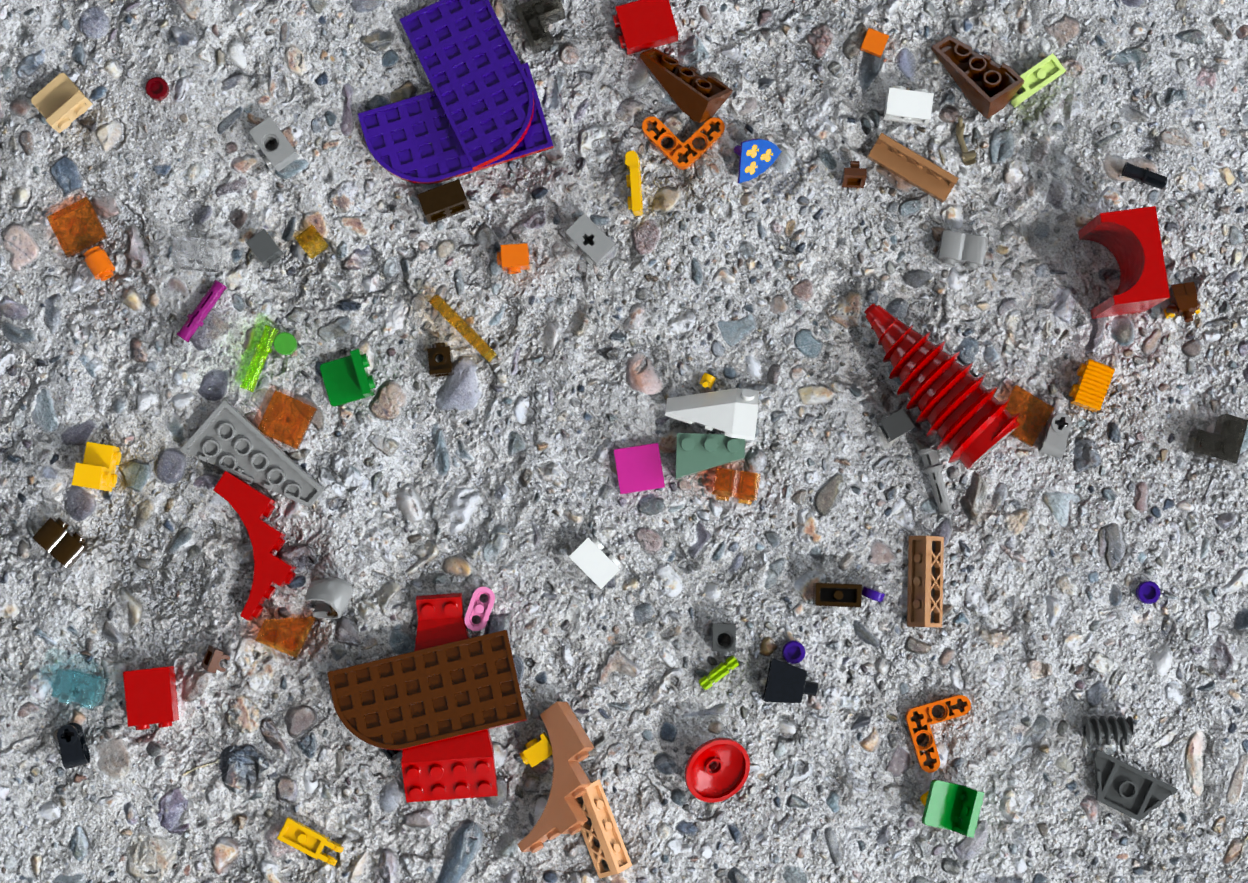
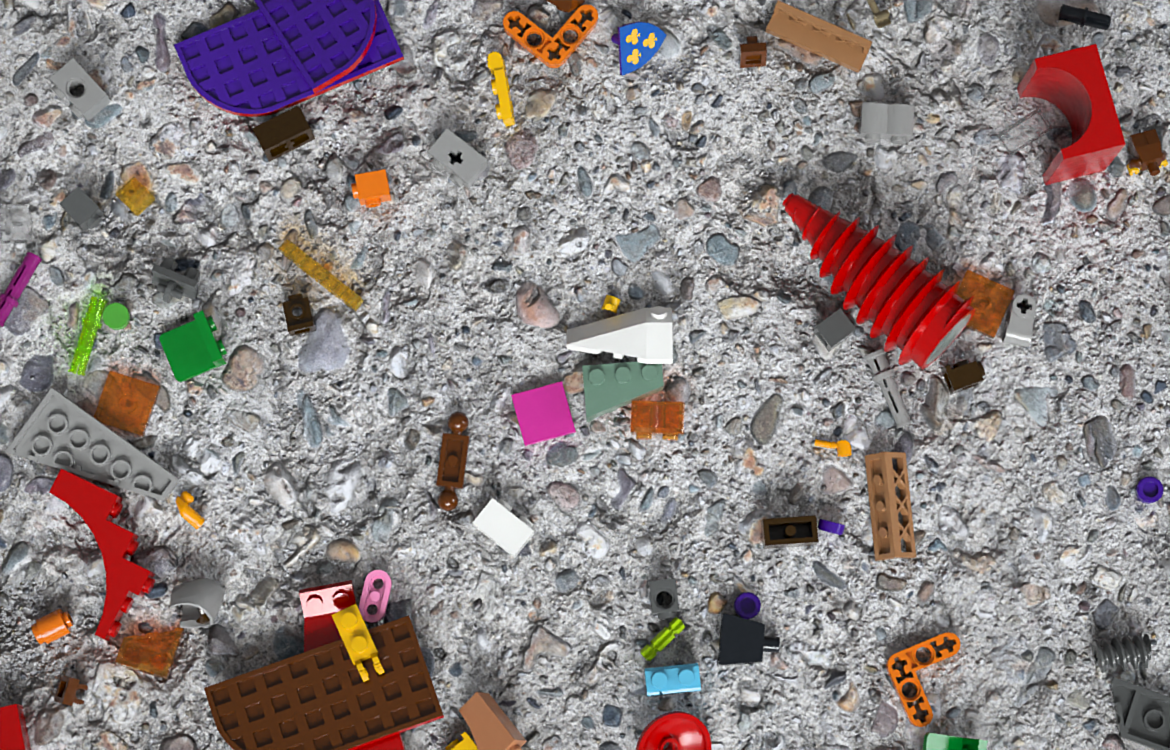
camera: 10 degrees left, 5 degrees down
light orange brick [1069,359,1115,412] -> none
none -> orange brick [31,608,74,644]
none -> dark grey hips [152,258,200,303]
none -> light orange arm [175,491,205,529]
none -> yellow hinge [332,604,385,682]
none -> reddish brown plate [436,412,470,511]
none -> medium azure brick [644,663,701,697]
none -> light orange hand [815,439,852,457]
none -> dark brown brick [941,359,985,395]
none -> clear tile [996,108,1054,156]

